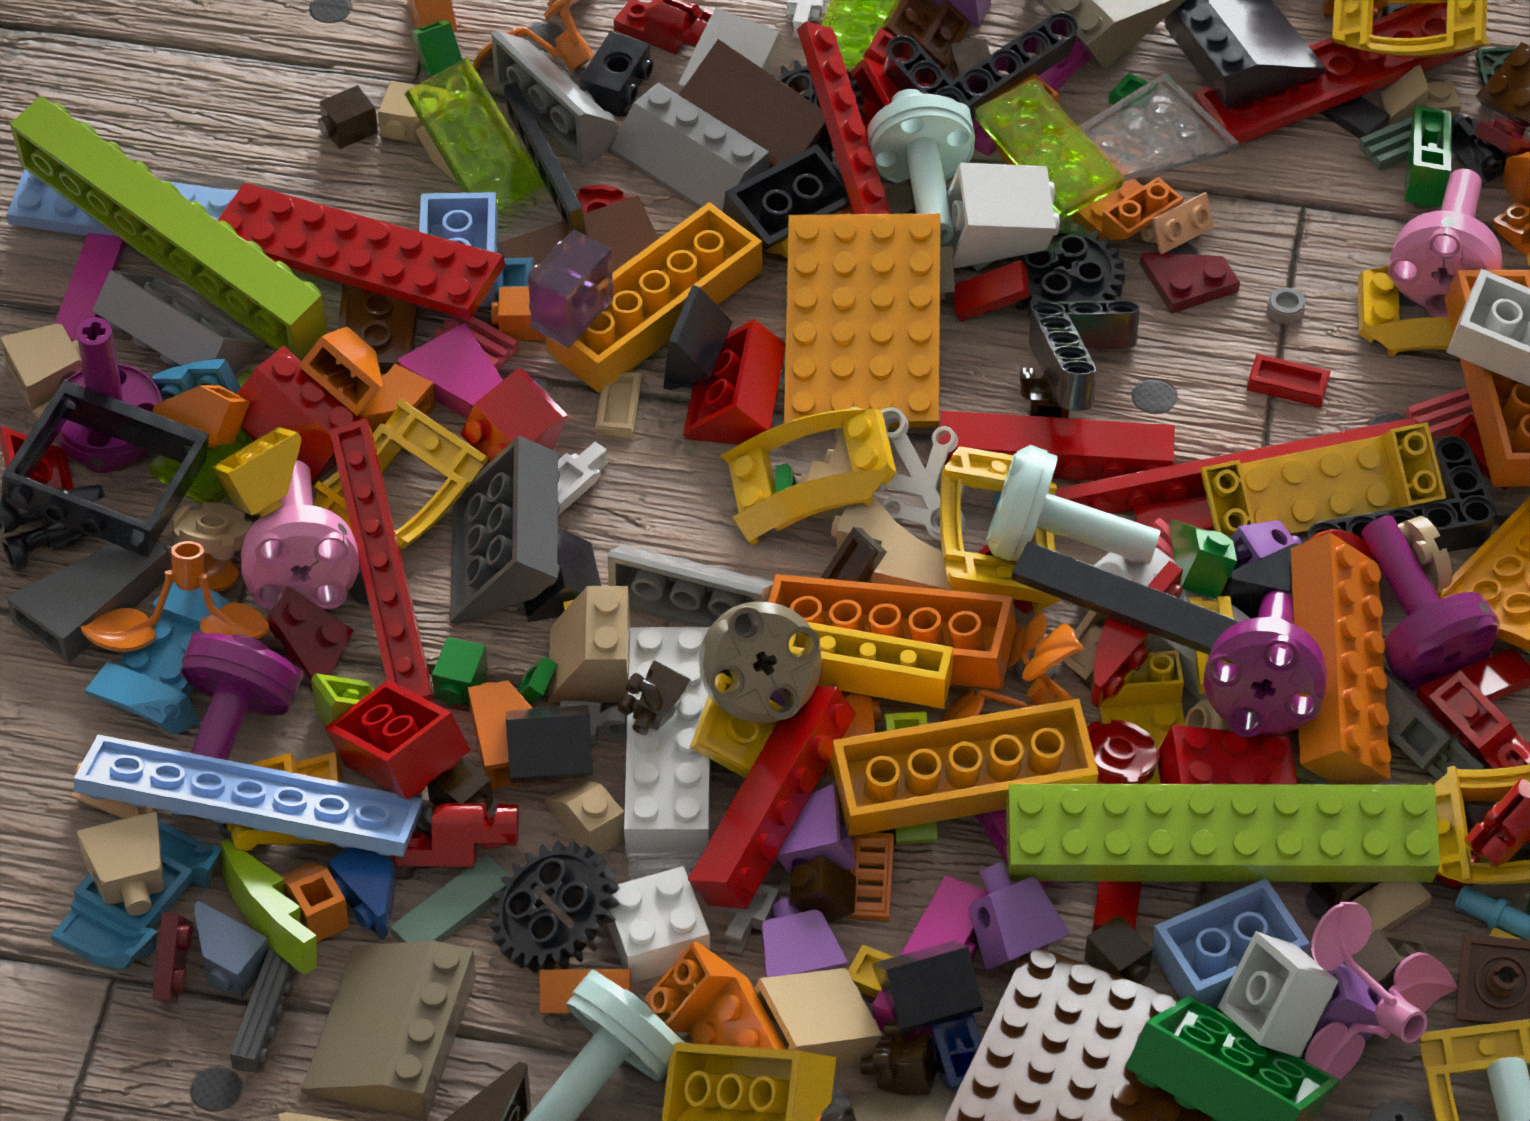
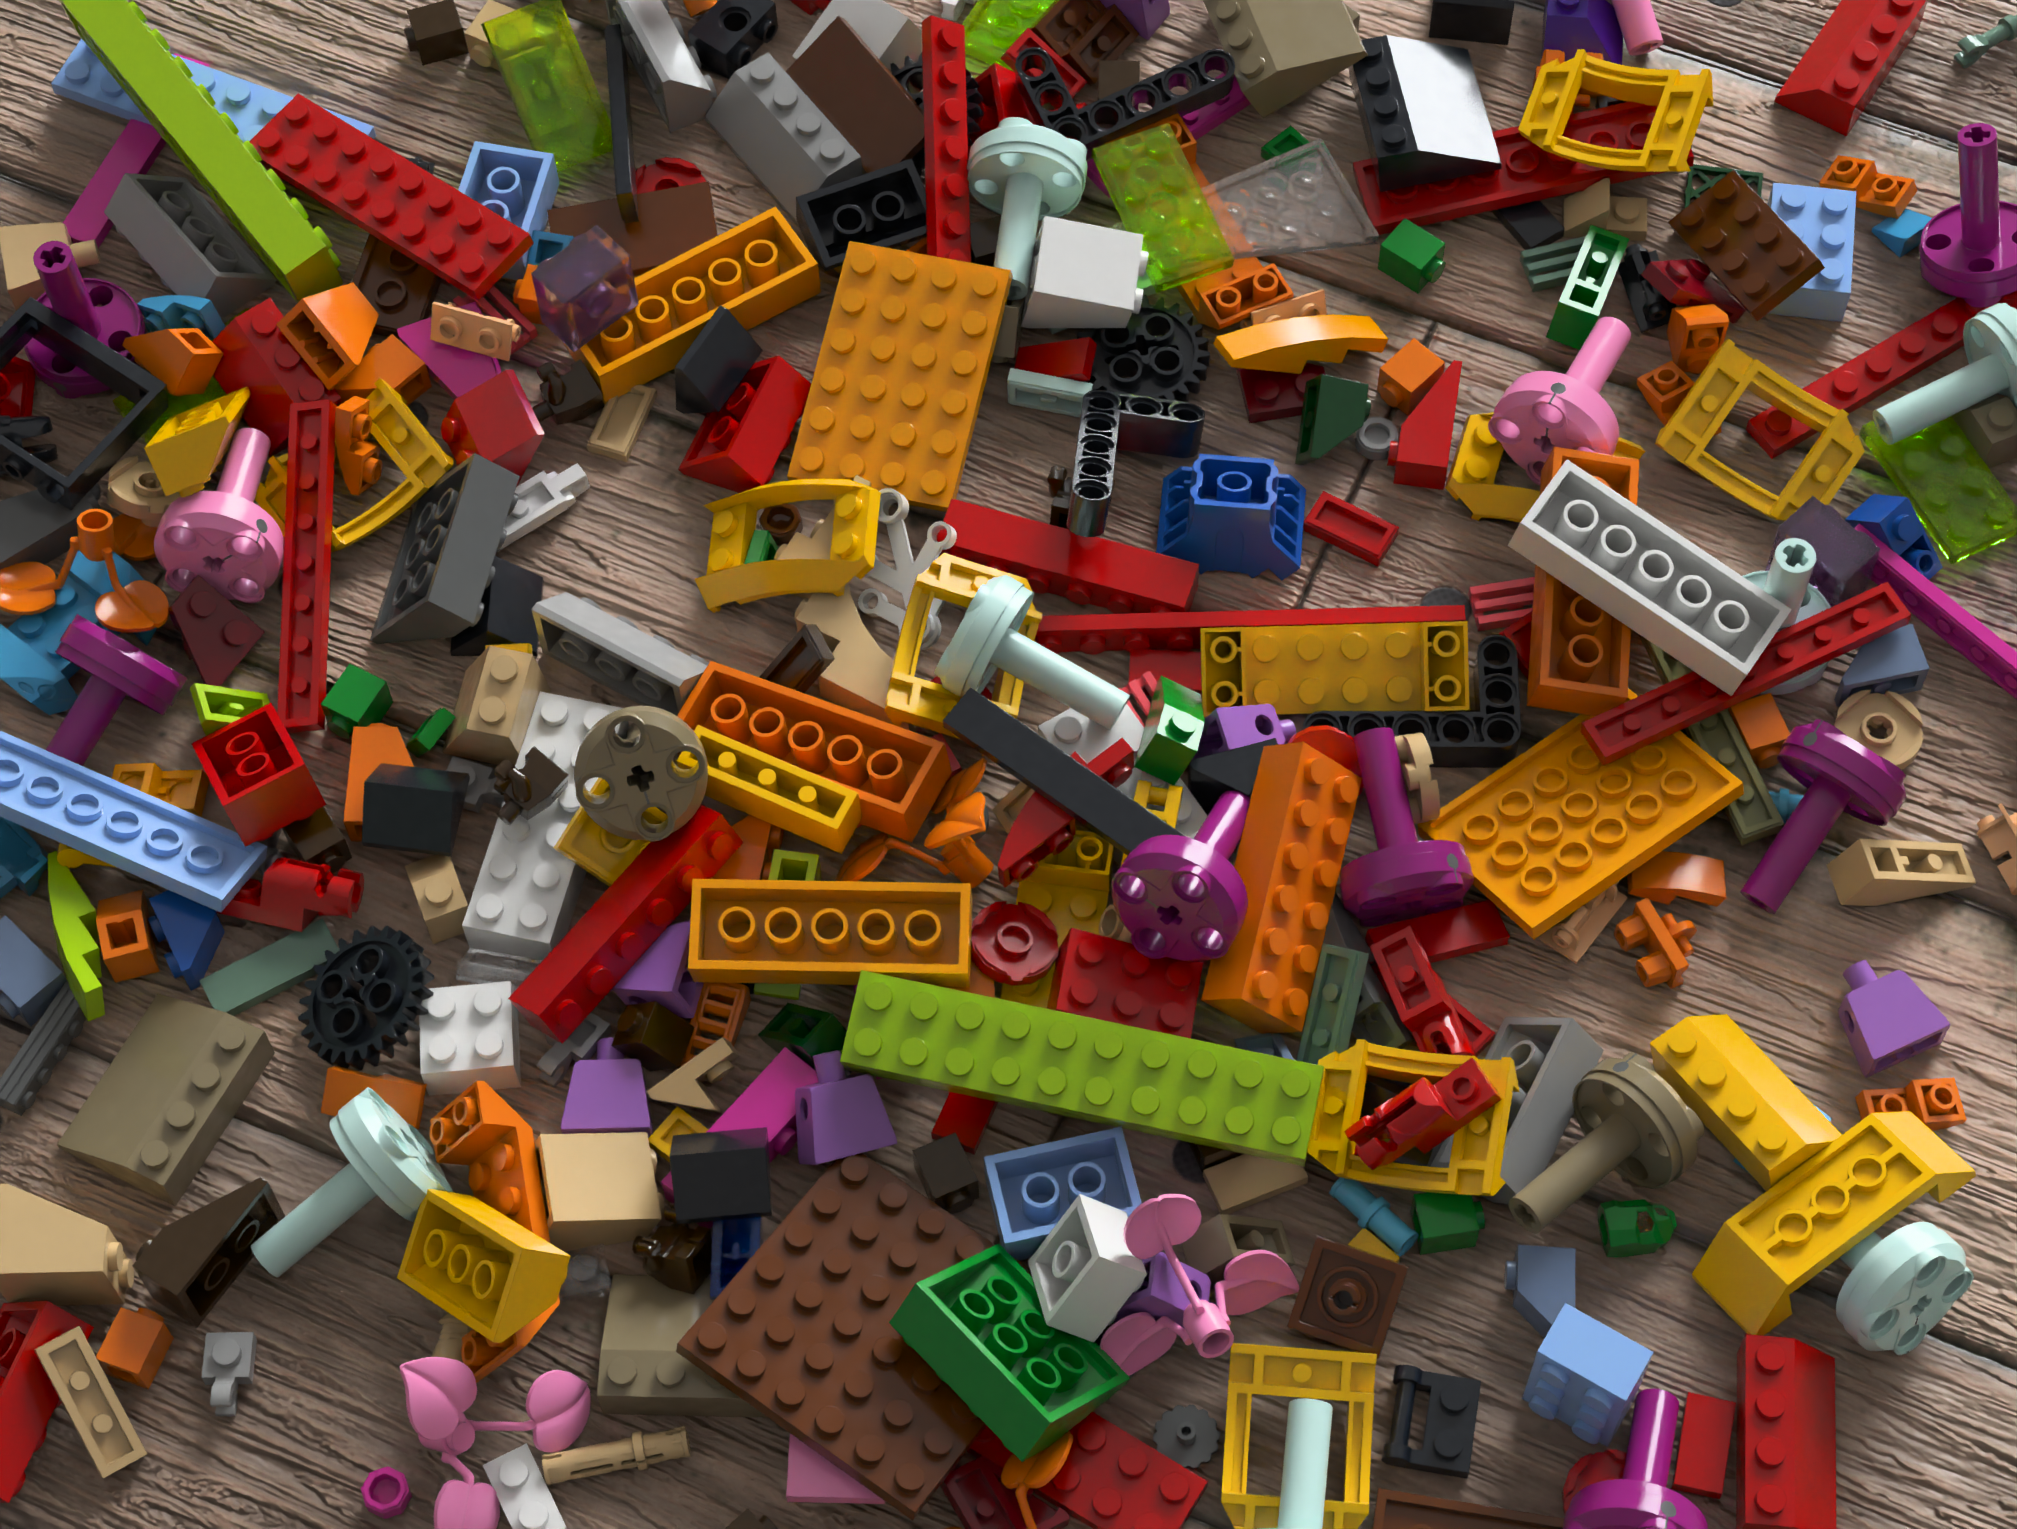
camera: 15 degrees right, 10 degrees up
none -> orange slope [335,396,383,496]
none -> light nougat hinge [430,302,521,362]
none -> dark brown piece [532,359,604,425]
none -> tan slope [646,1037,740,1113]
none -> dark green slope [758,1003,852,1075]
none -> reddish brown tile [759,503,803,546]
none -> light aqua tile [1007,368,1093,418]
none -> blue slope [1156,454,1306,580]
none -> light orange slope [1213,314,1388,374]
none -> dark green slope [1295,374,1371,465]
none -> sand green tile [1296,943,1369,1065]
none -> orange brick [1377,338,1445,416]
none -> green brick [1378,218,1446,294]
none -> red slope [1387,360,1462,490]

